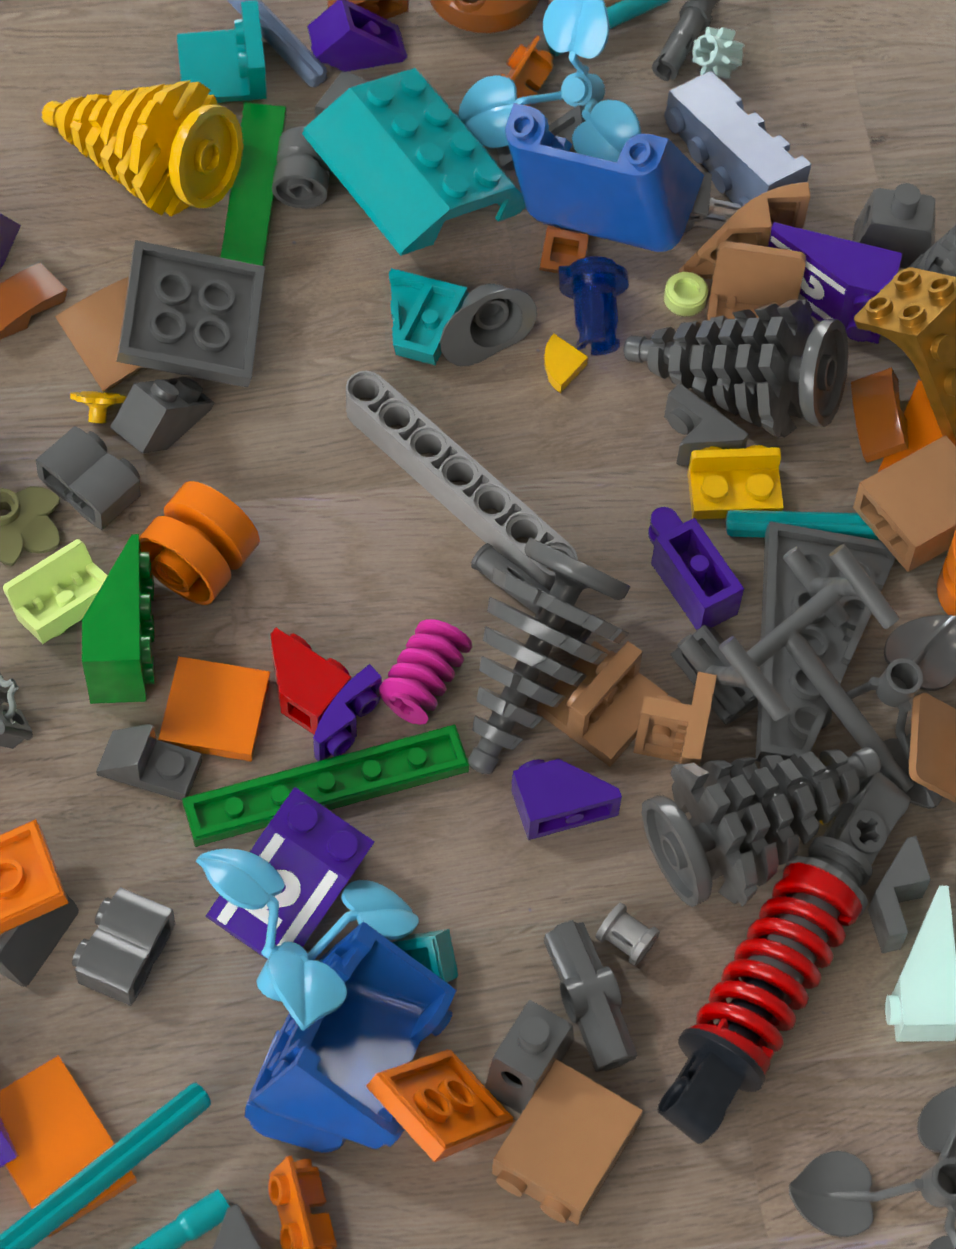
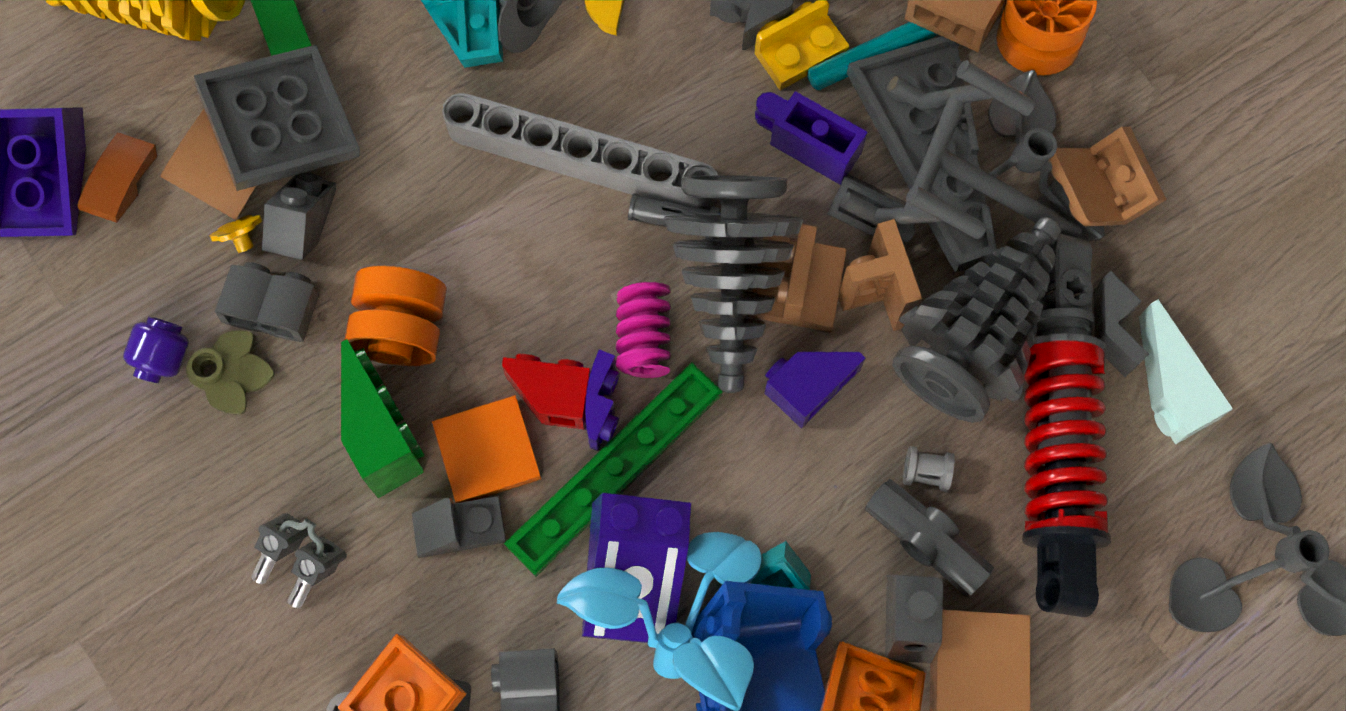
camera: 25 degrees left, 10 degrees up
yellowish green bracket [3,539,108,644] -> none

